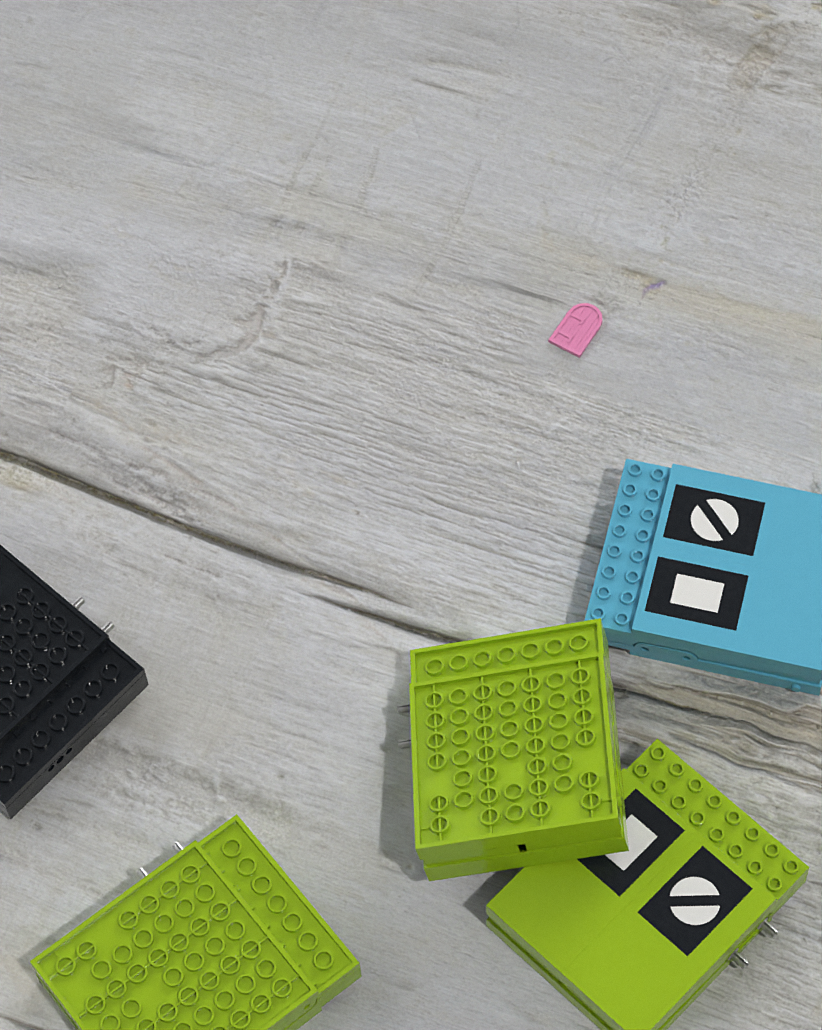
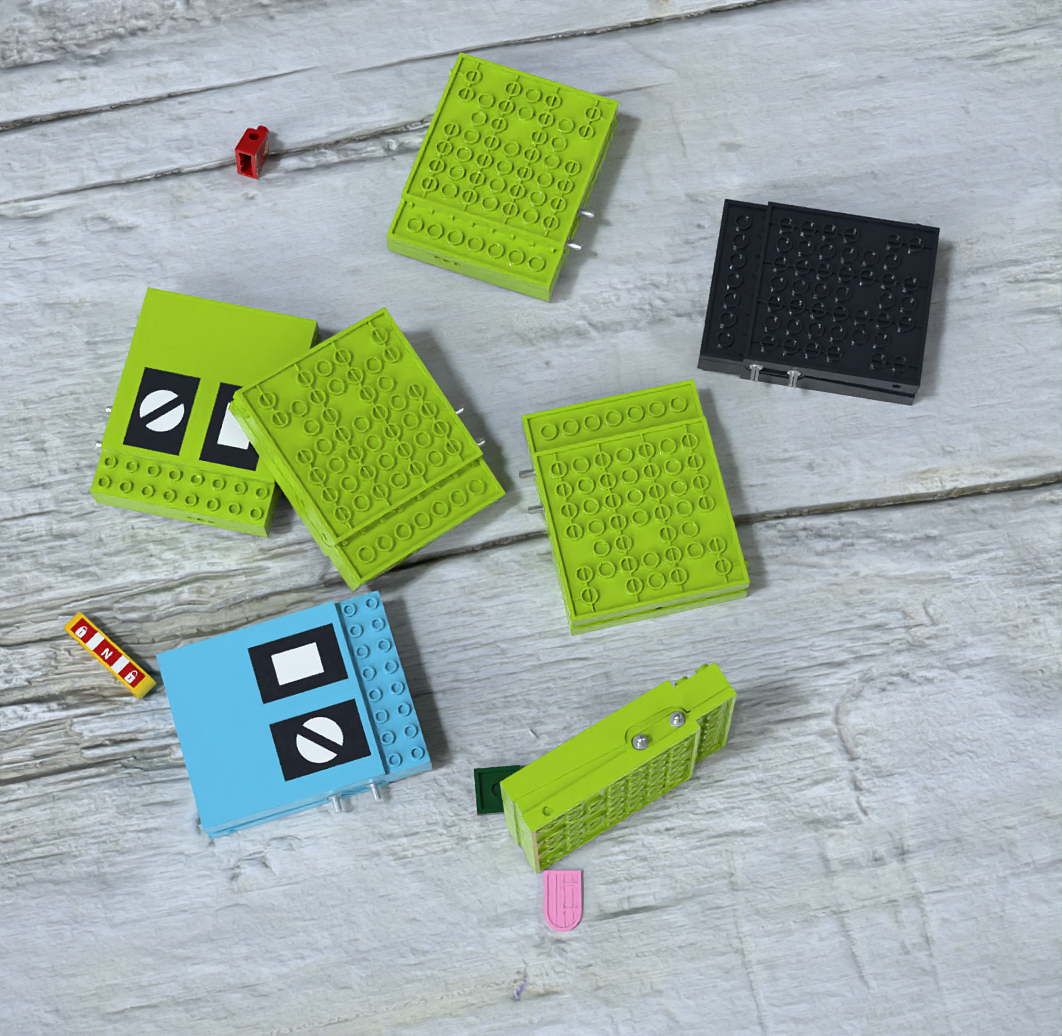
camera: 145 degrees right, 10 degrees up
none -> dark green plate [474,765,520,816]
none -> lime piece [500,662,737,874]
none -> lime piece [519,379,750,636]

